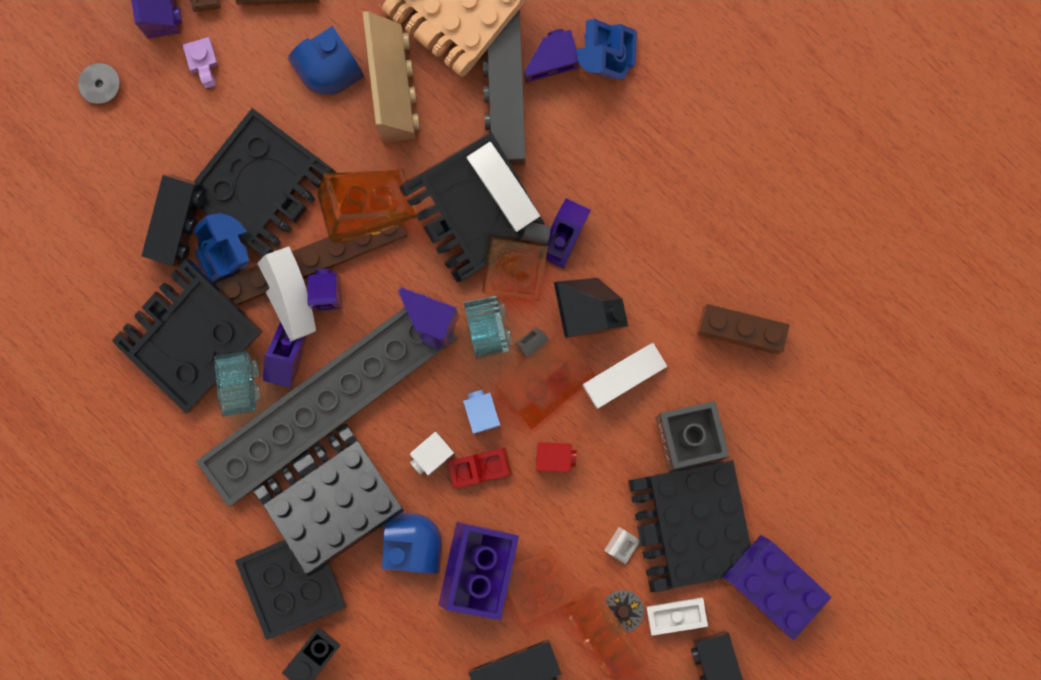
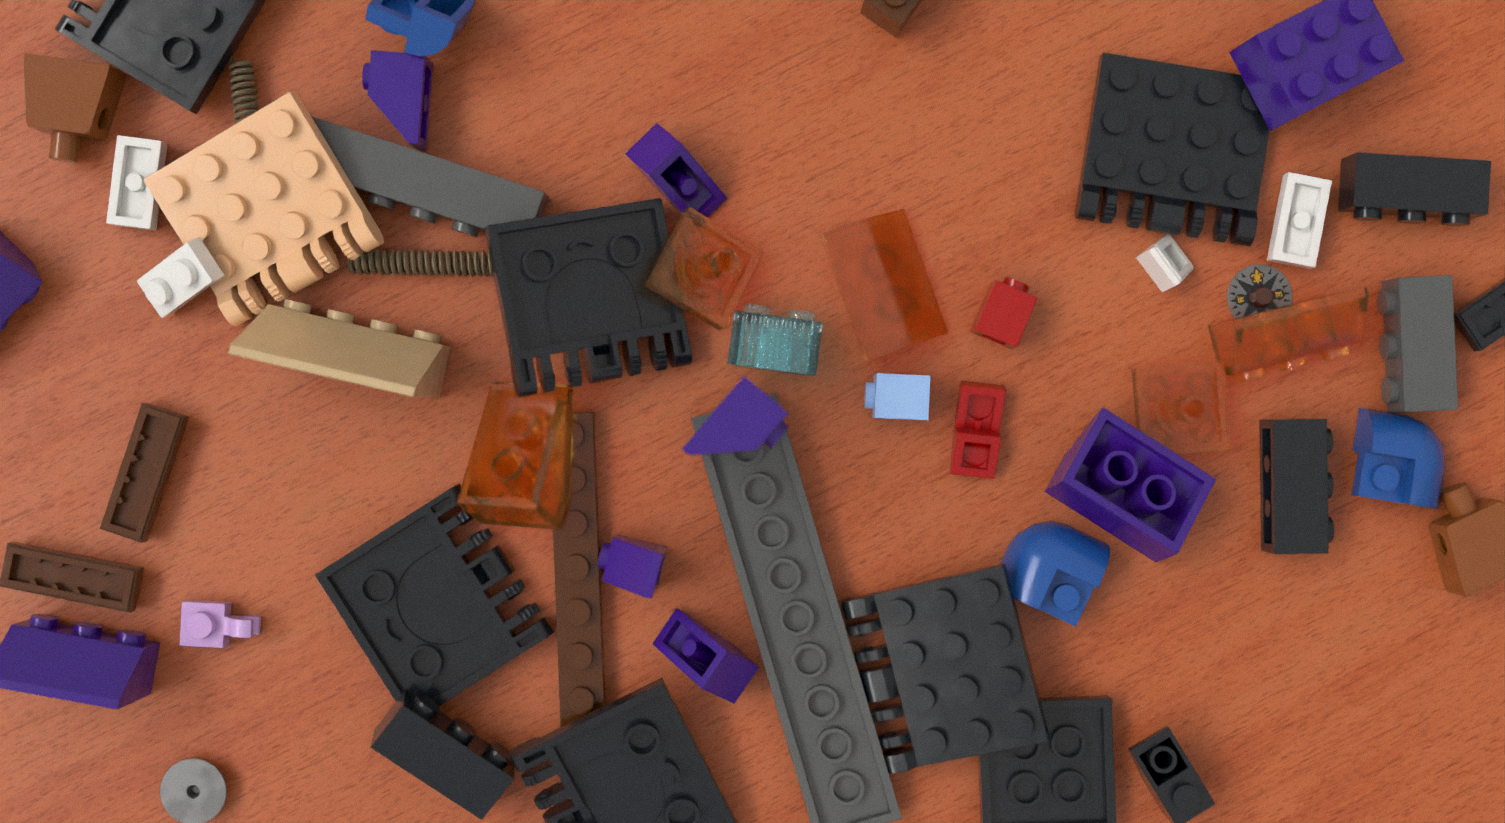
camera: 65 degrees left, 5 degrees up
blue brick [193,213,250,283] -> none
clear light blue brick [214,351,261,417] -> none
white slope [257,247,316,342] -> none
blue brick [288,26,364,95] -> none
white brick [410,432,455,476] -> none
white slope [466,141,540,232] -> none
dark grey tile [516,327,549,358] -> none
dark grey hinge [521,222,550,245] -> none
black slope [554,278,628,338] -> none
white slope [582,343,668,410] -> none
dark grey brick [656,401,729,472] -> none
none -> dark tan piece [347,249,494,277]

